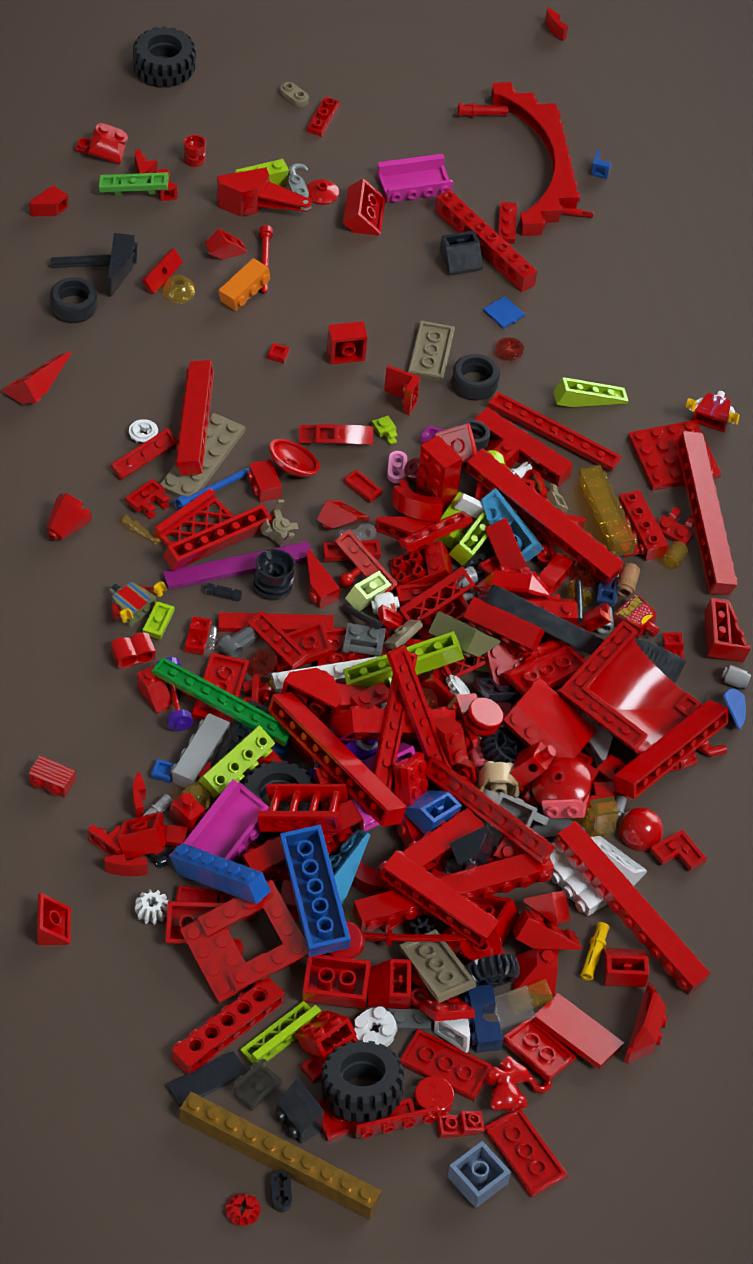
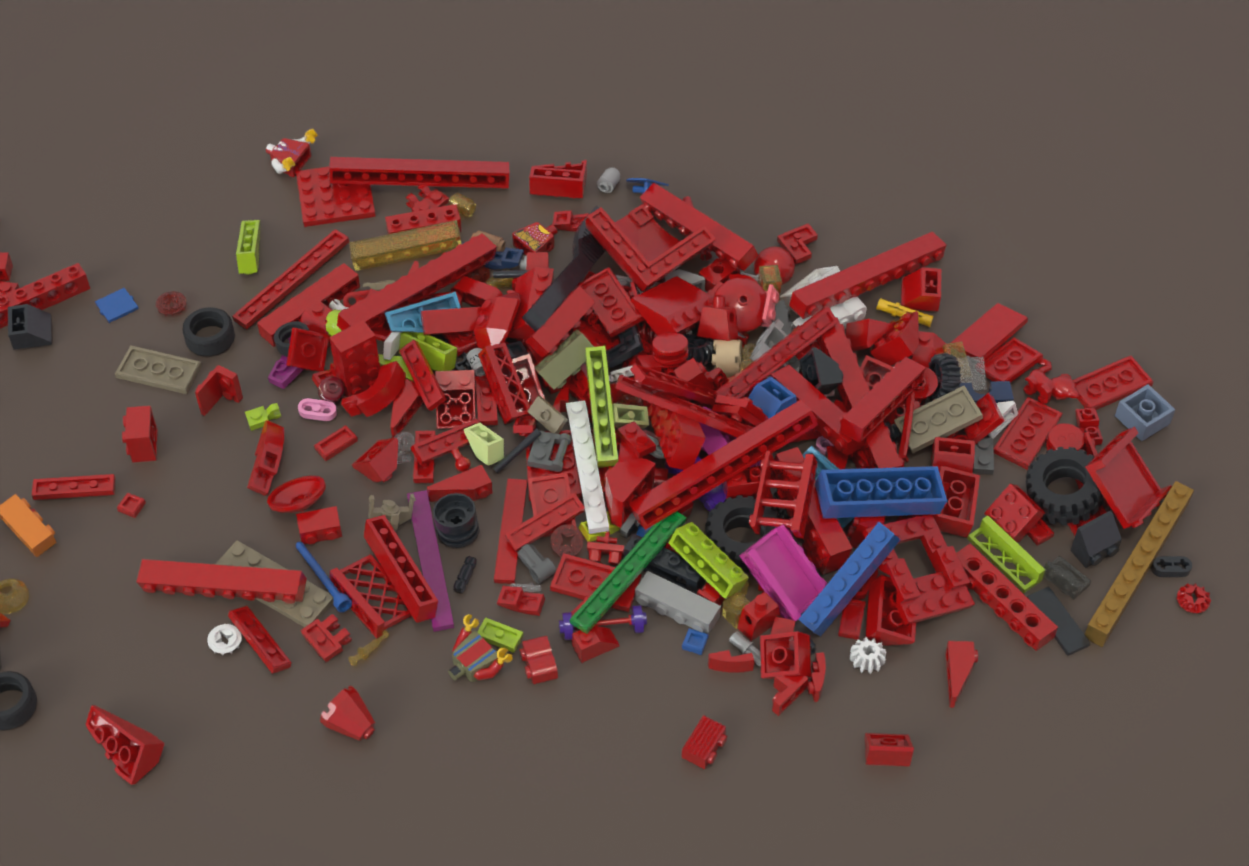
camera: 80 degrees left, 0 degrees up
white plate [354,1007,397,1047] -> none
white head [371,592,400,616] -> none
red wedge [624,983,668,1064] -> none
none -> red plate [31,474,116,500]
none -> red slope [945,641,978,708]
none -> red panel [1085,426,1172,529]

